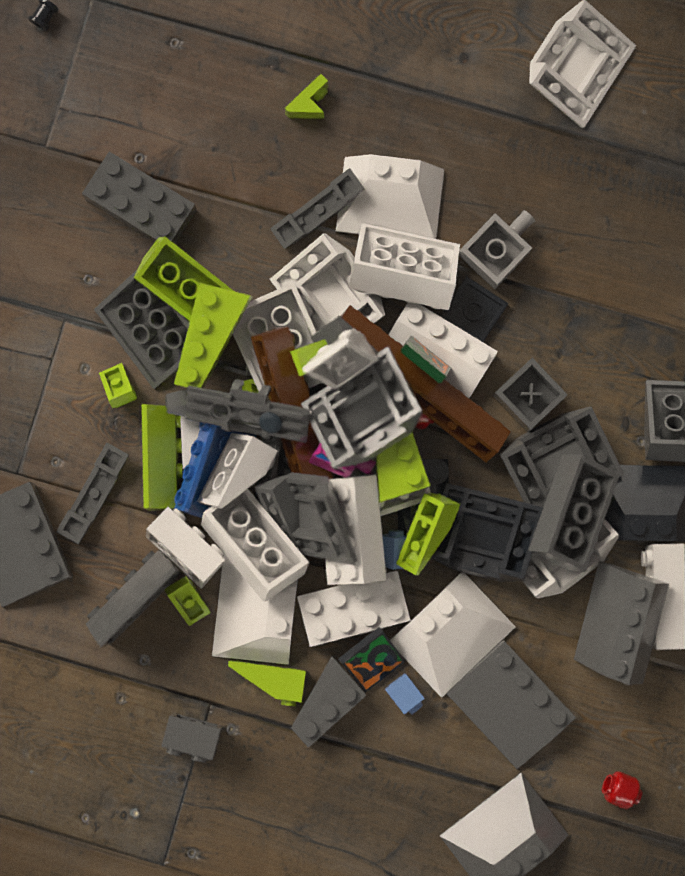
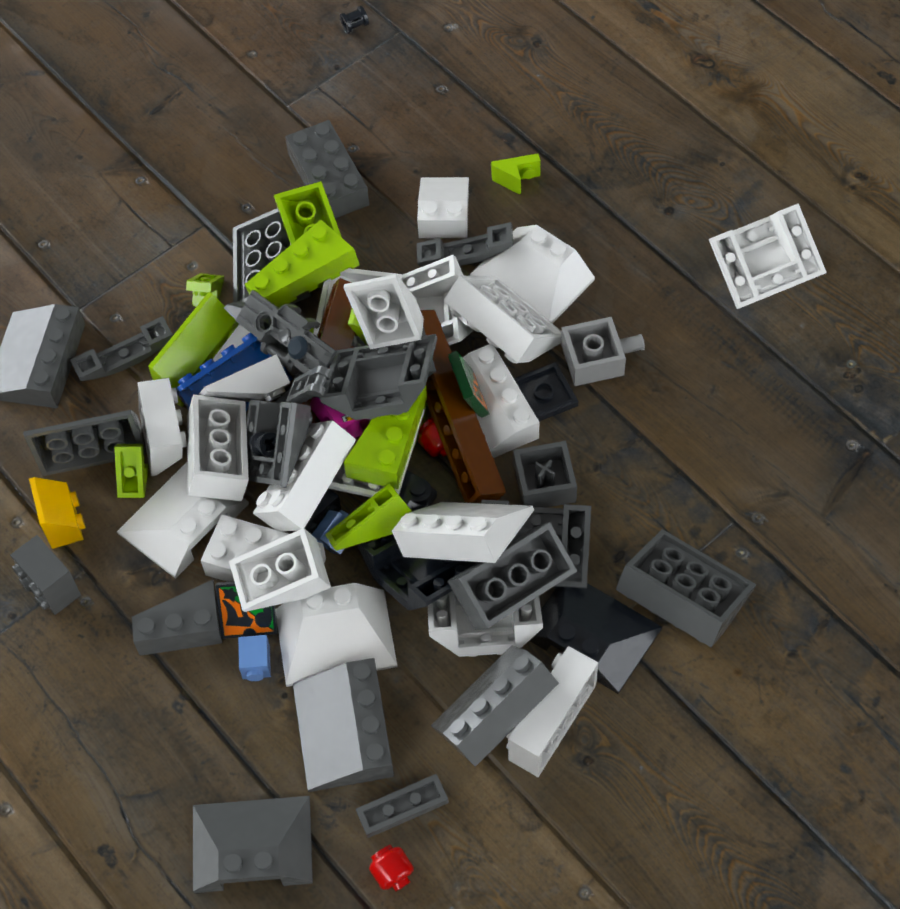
camera: 40 degrees right, 25 degrees down
lime slope [228,660,306,706] -> none
none -> yellow slope [29,477,86,549]
none -> white slope [229,528,331,612]
none -> black bush [249,432,277,457]
none -> dark grey plate [286,366,332,404]
none -> dark grey plate [356,774,449,838]
none -> white slope [392,502,534,563]
none -> white slope [417,177,469,238]

